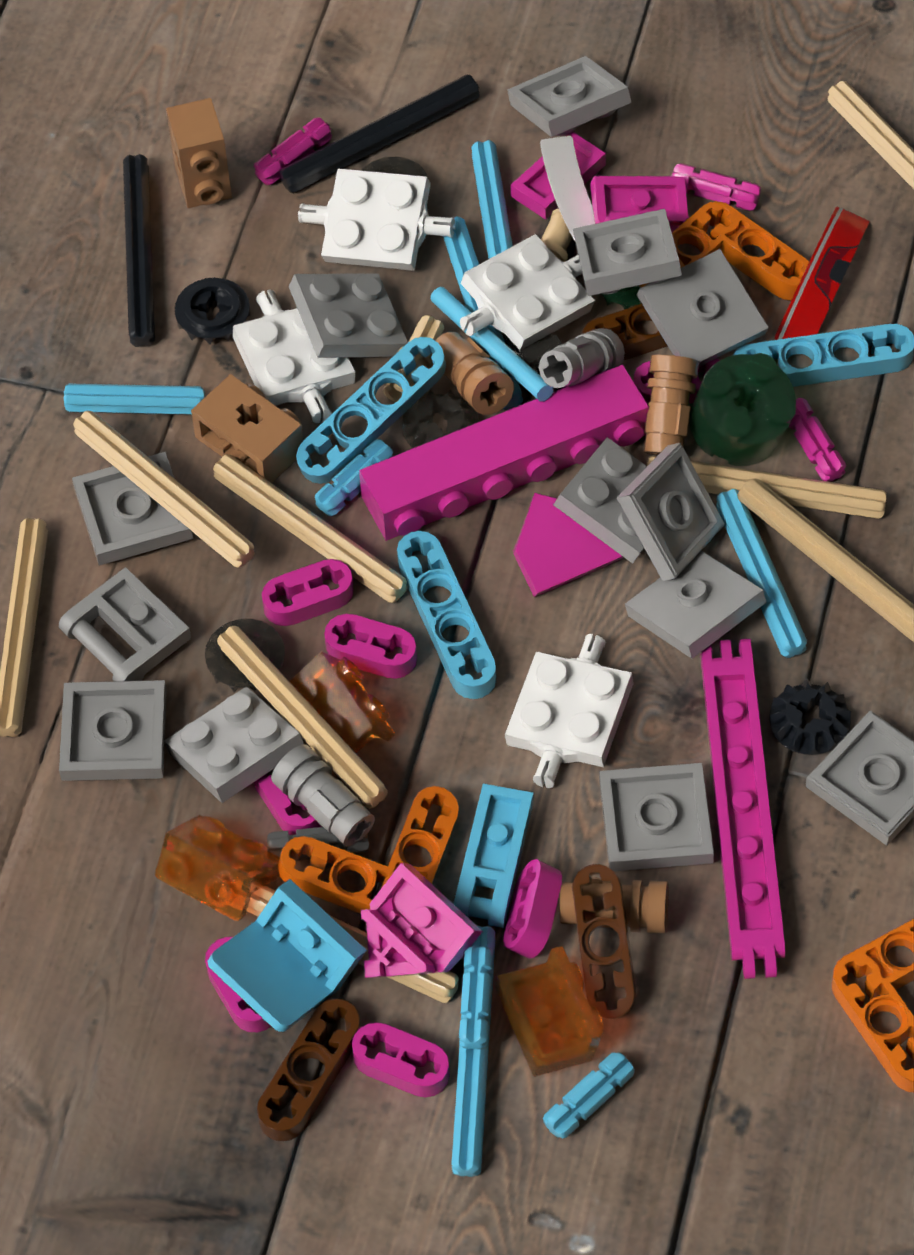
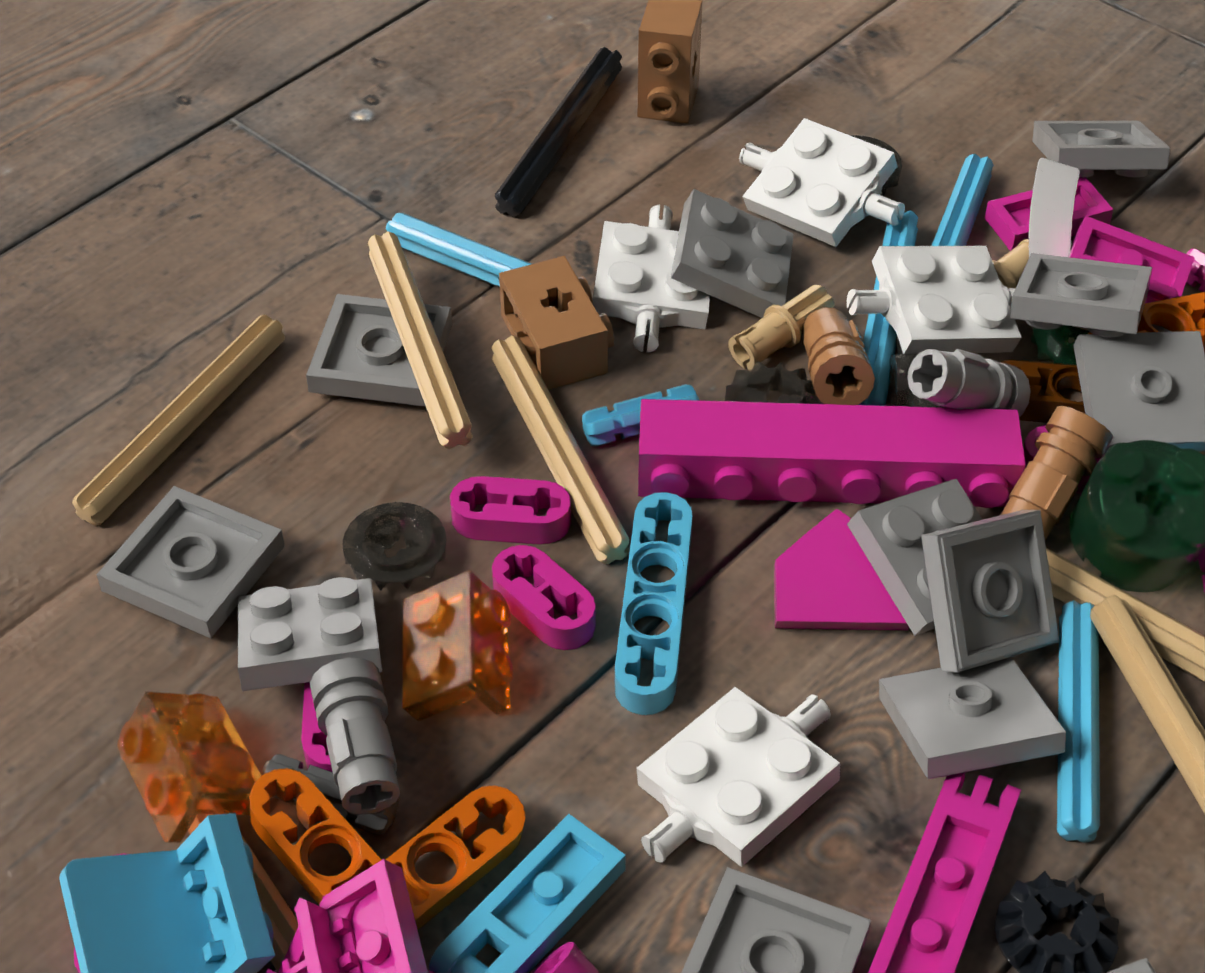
camera: 25 degrees right, 10 degrees down
light grey plate [58,567,191,681] -> none
black gear [174,278,250,345] -> none
tan axle [217,626,388,808] -> none
dark pink axle [254,117,332,185] -> none
black axle [280,74,480,193] -> none
medium azure beam [296,337,446,484] -> none
medium azure bar [430,287,553,401] -> none

